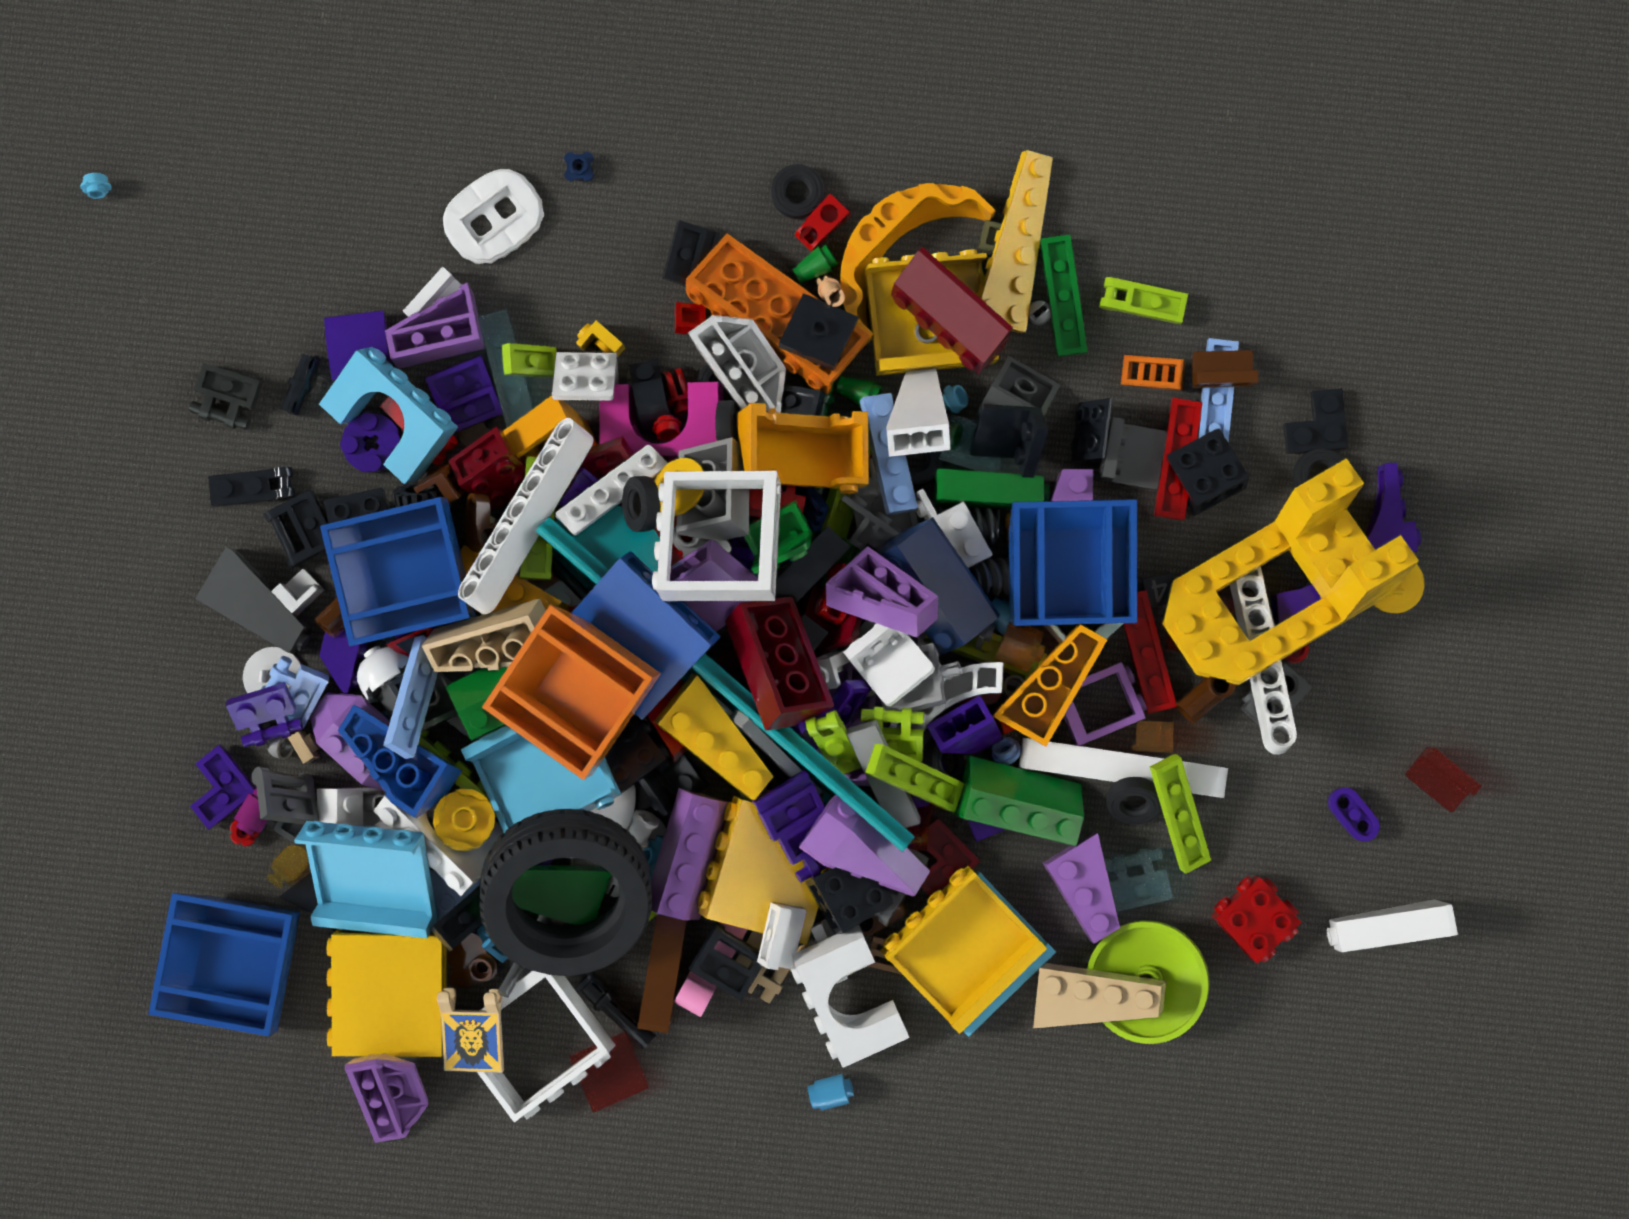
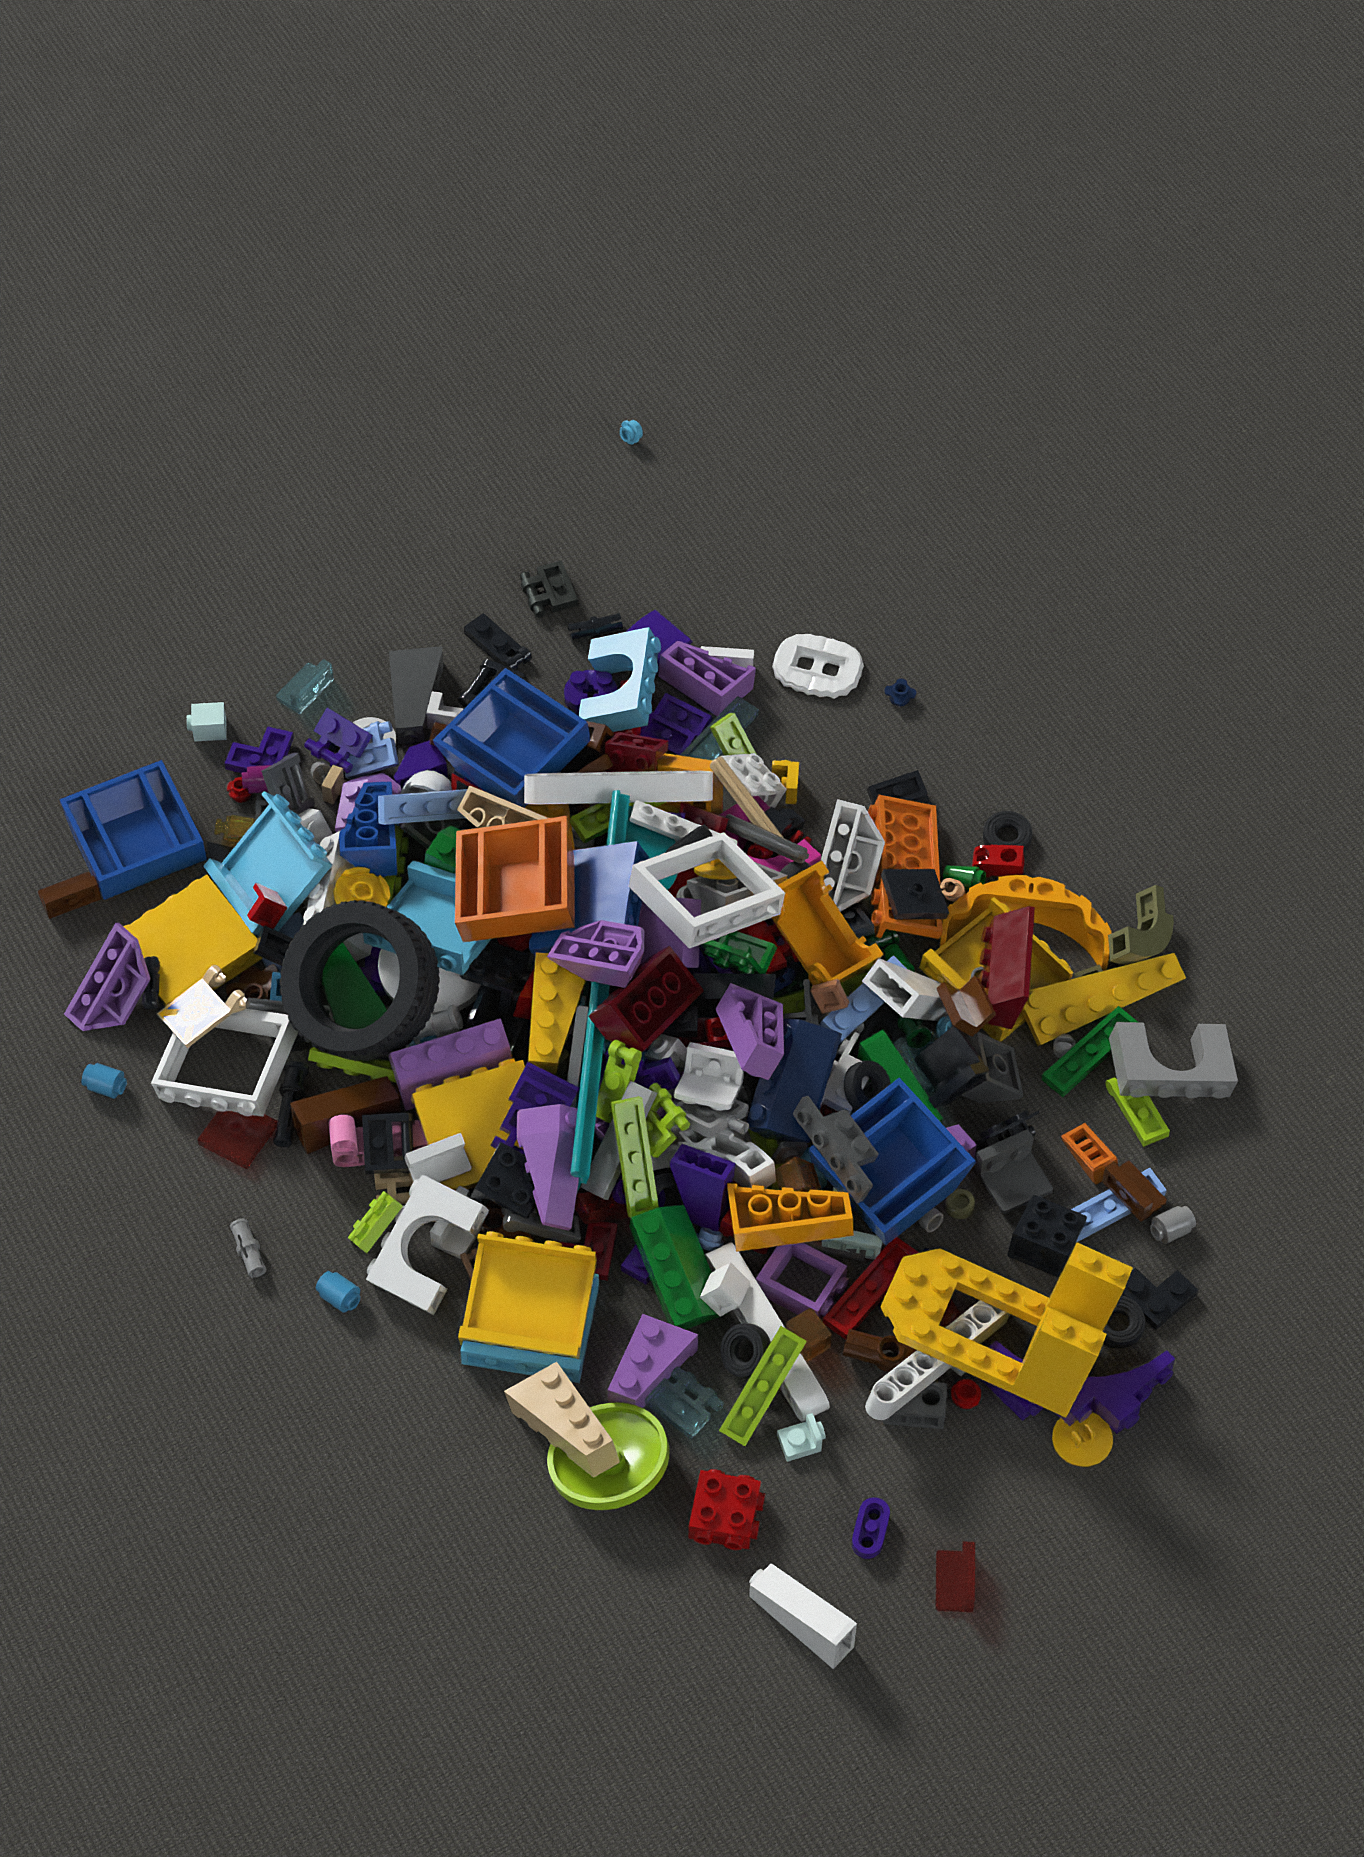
camera: 55 degrees right, 30 degrees down
red plate [1153,398,1203,521] -> none
none -> reddish brown panel [38,872,101,919]
none -> dark azure brick [81,1063,127,1099]
none -> black axle [142,956,160,1010]
none -> light aqua brick [187,702,227,741]
none -> light grey pin [230,1218,267,1278]
none -> red panel [247,883,288,929]
none -> clear light blue panel [276,659,334,714]
none -> lime plate [348,1191,403,1253]
none -> medium lavender wedge [547,920,644,988]
none -> white panel [700,1262,750,1317]
none -> tan axle [710,756,784,838]
none -> dark grey axle [726,814,809,864]
none -> light aqua bracket [777,1413,826,1462]
none -> dark grey bracket [793,1096,879,1203]
none -> nougat tile [811,979,849,1014]
none -> black tyre [844,1061,891,1111]
none -> reddish brown panel [936,976,996,1037]
none -> olive arch [1108,885,1174,965]
none -> light grey arch [1109,1022,1238,1099]
none -> light grey brick [1150,1206,1196,1244]

